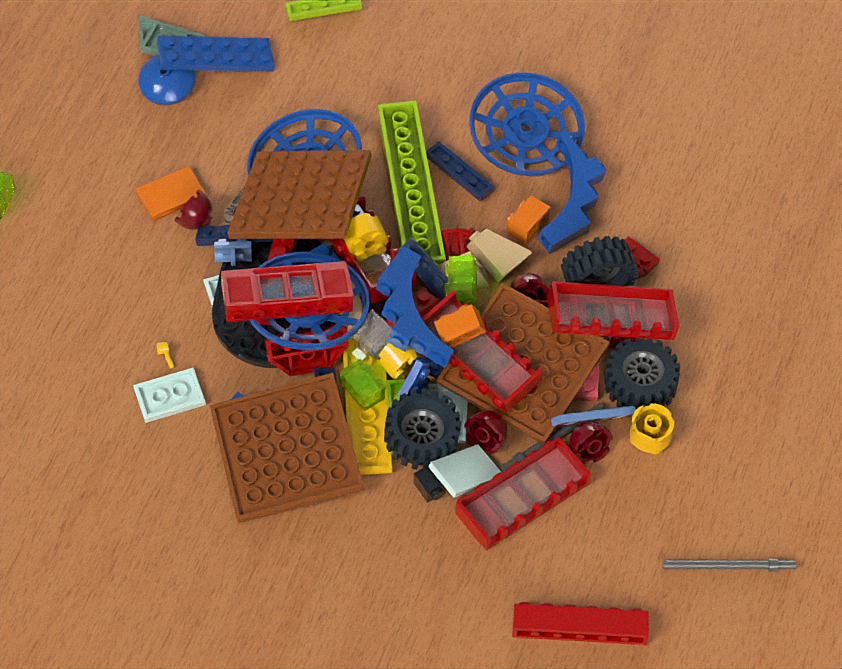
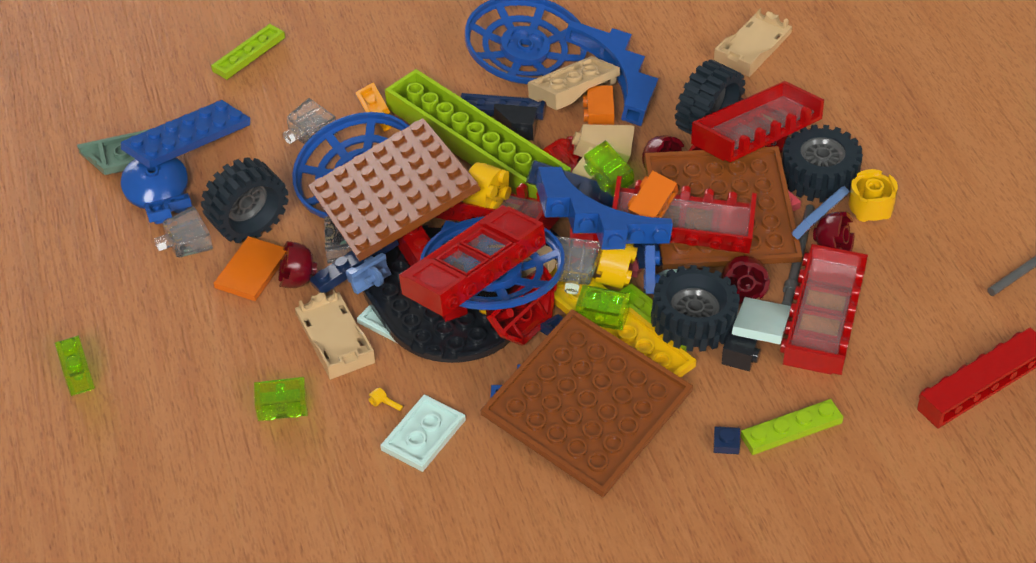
camera: 35 degrees left, 10 degrees down
none -> blue plate [144,193,192,224]
none -> clear torso [154,206,213,258]
none -> black wheel [201,157,288,243]
none -> clear neon green brick [254,377,308,421]
none -> clear torso [283,98,338,144]
none -> tan piece [295,289,375,380]
none -> light orange plate [356,82,392,132]
none -> black slope [494,104,537,141]
none -> tan piece [528,56,620,110]
none -> dark blue plate [713,426,740,455]
none -> tan piece [714,8,792,77]
none -> lime plate [741,399,843,455]

